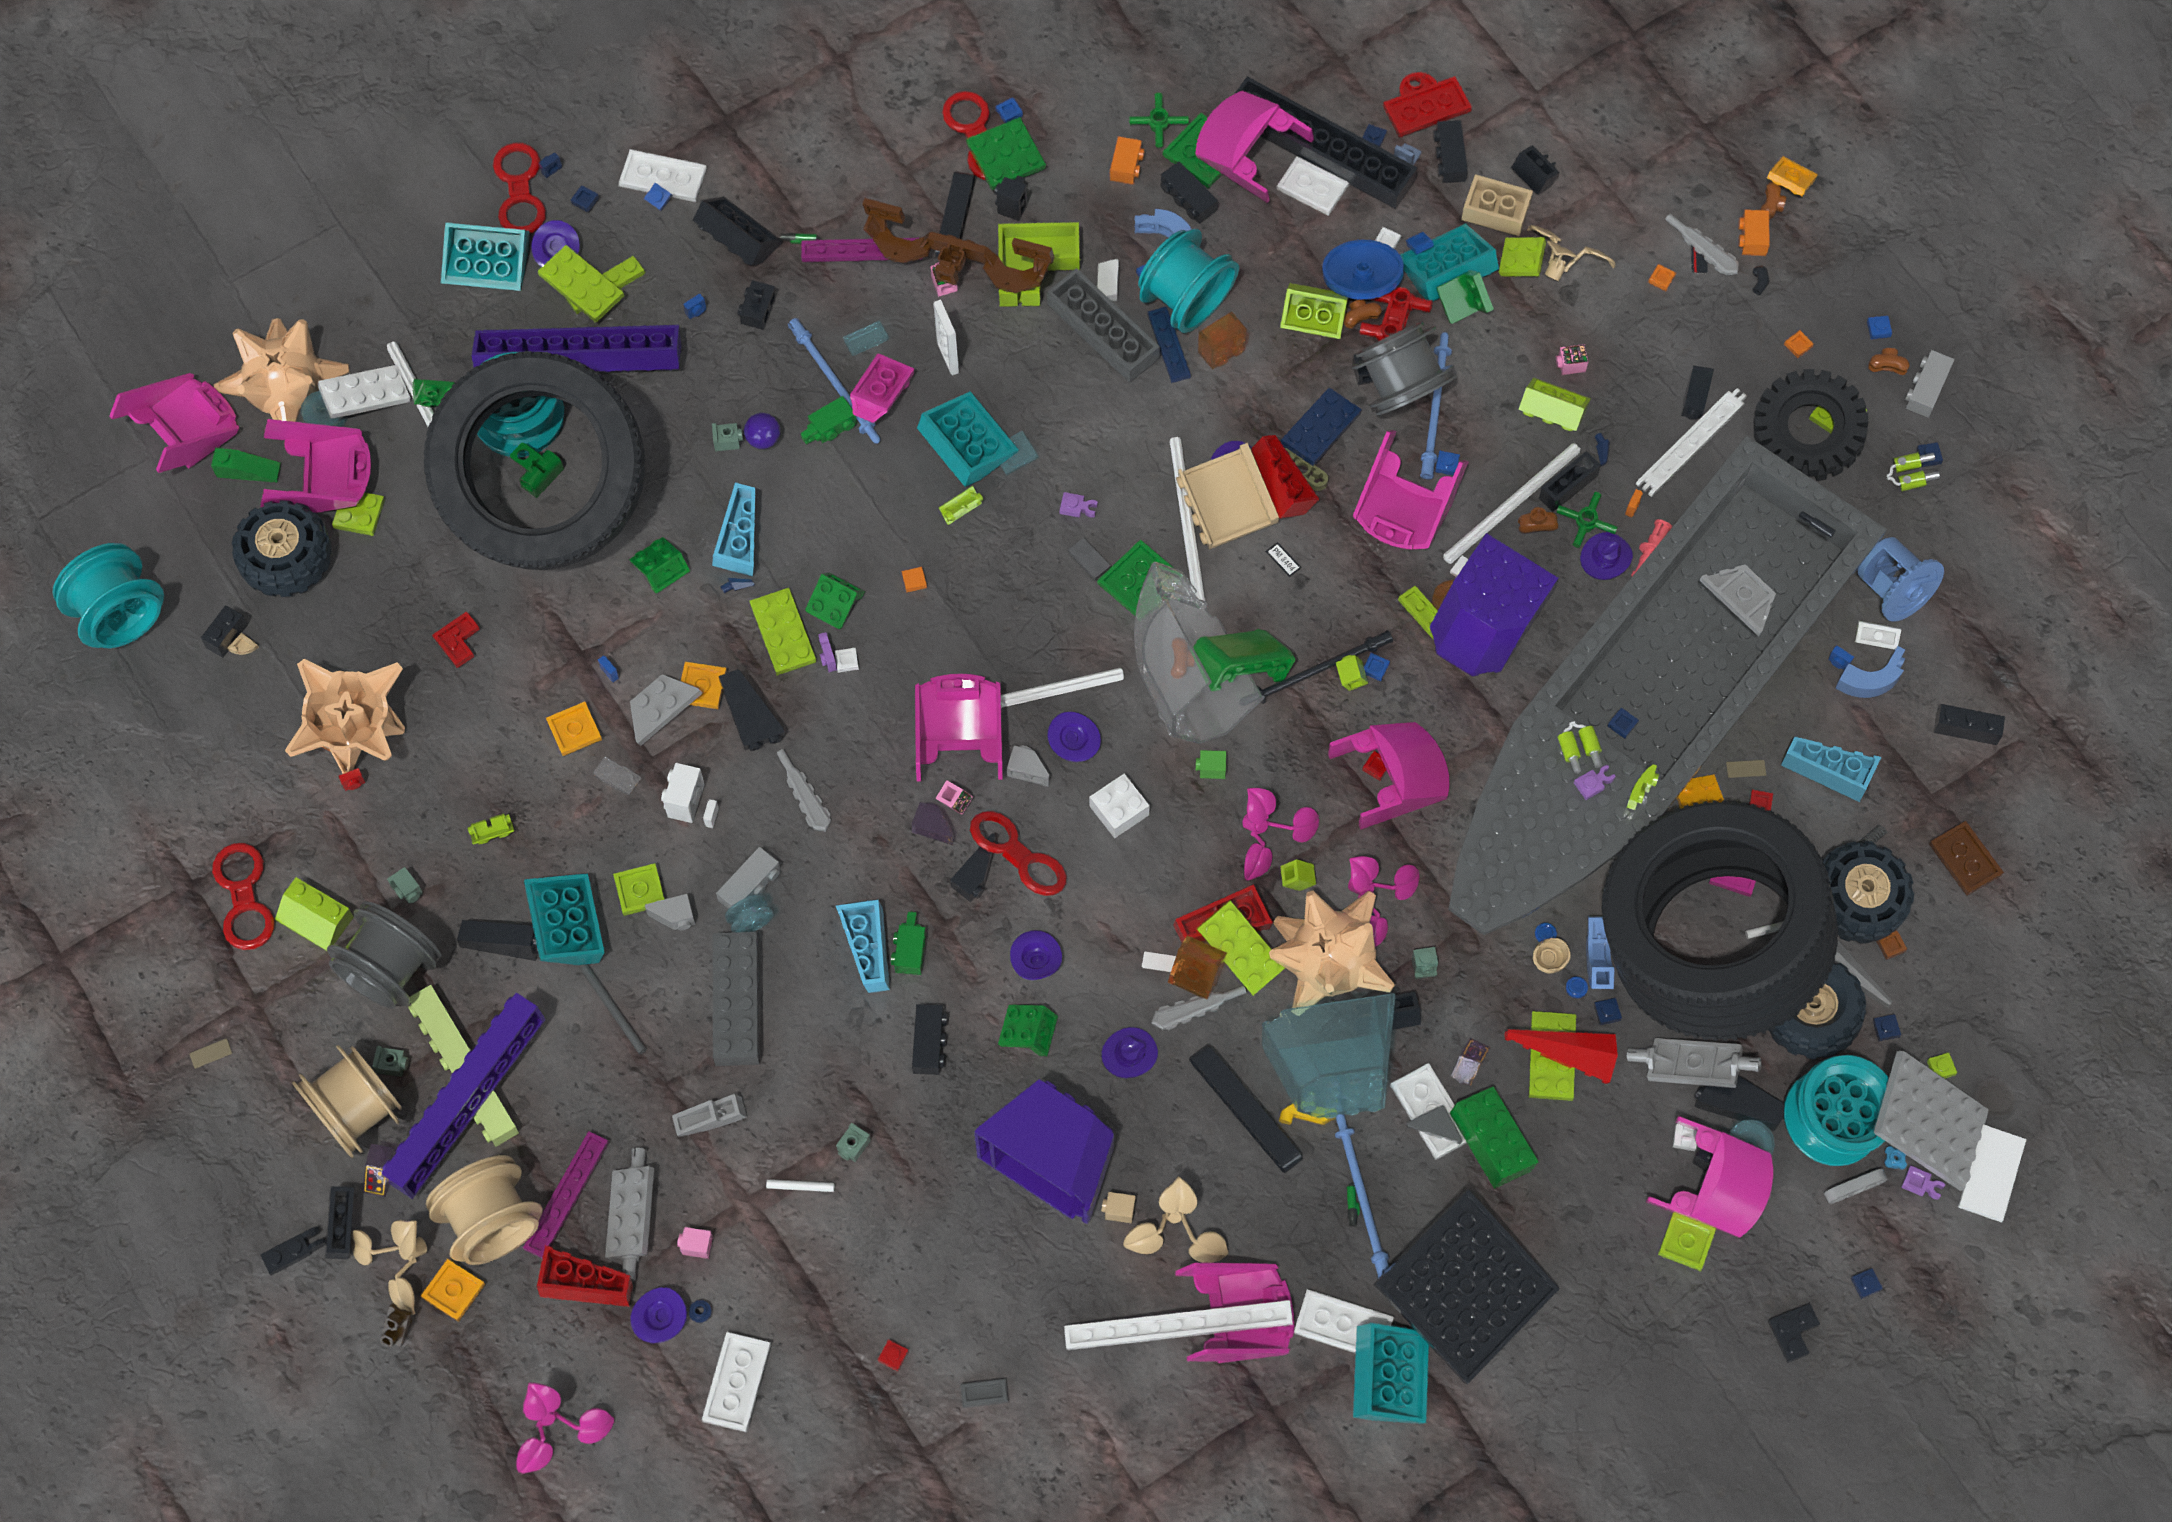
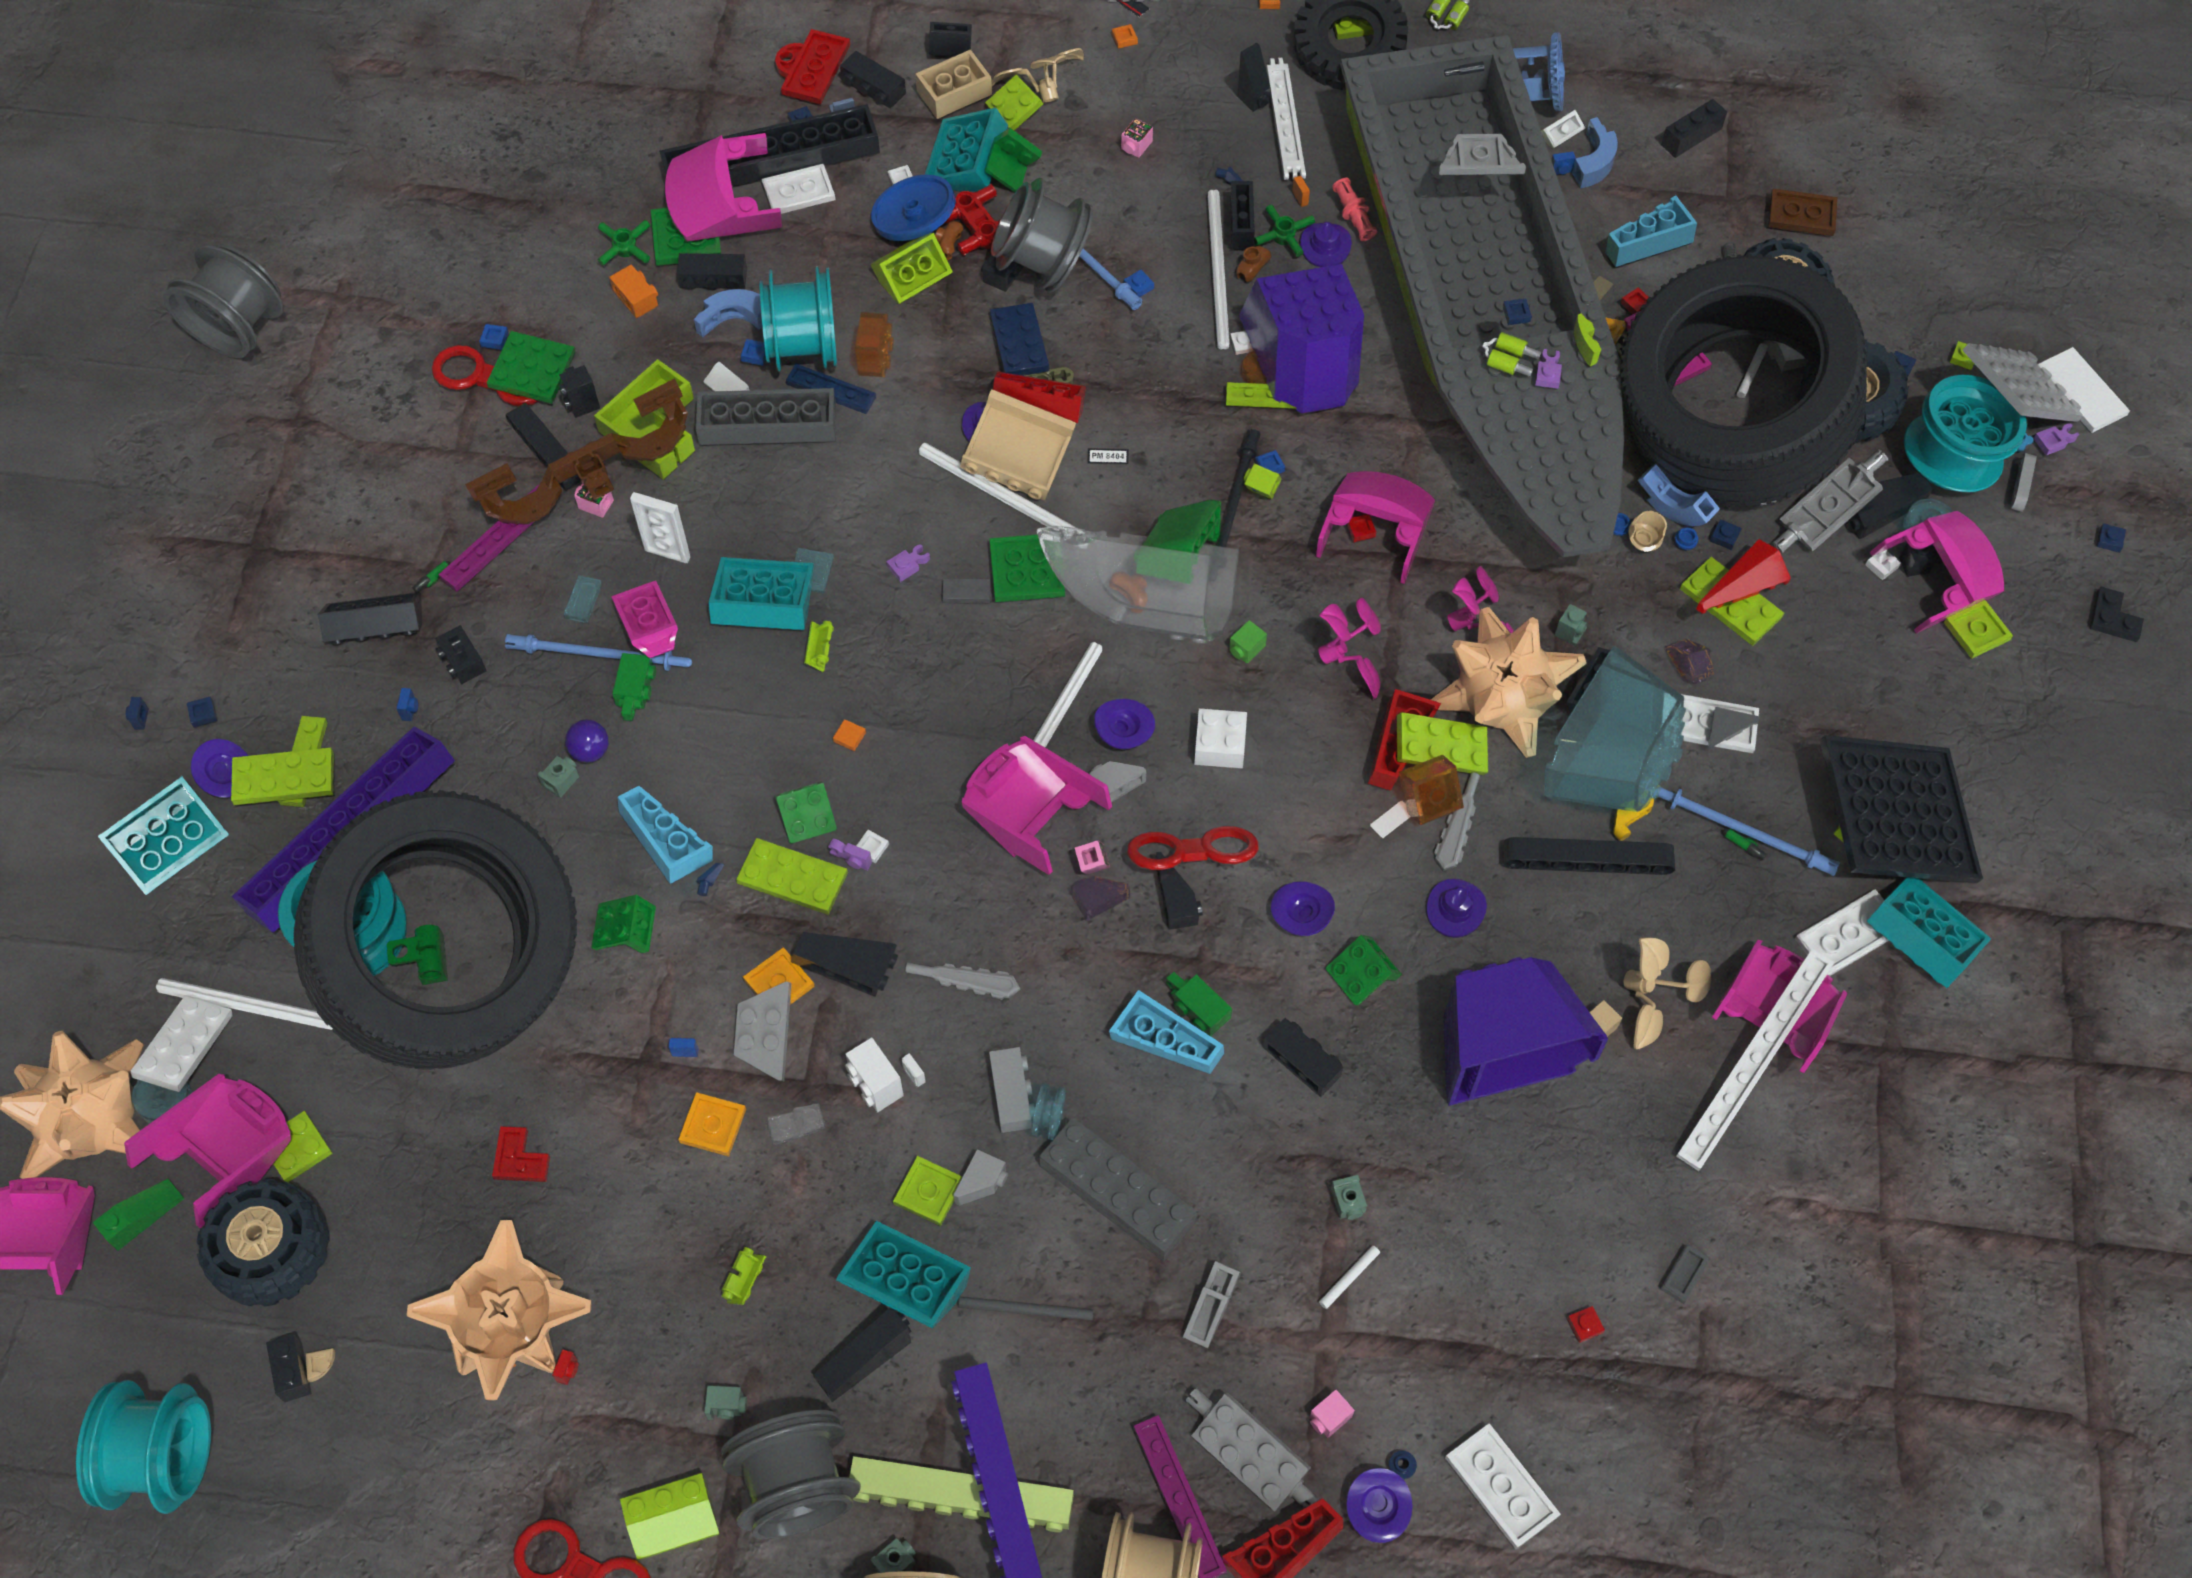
camera: 50 degrees left, 5 degrees down
green bracket [412,379,454,407] -> none
red bar [493,143,546,234] -> none
white tile [619,150,707,202] -> none
blue plate [644,182,673,211] -> none
lime brick [1280,859,1316,891] -> none
dark pink windscreen [1353,430,1469,549] -> none
blue tile [1406,232,1434,254] -> none
green brick [1449,1087,1539,1189] -> none
lime slope [1519,378,1591,431] -> none

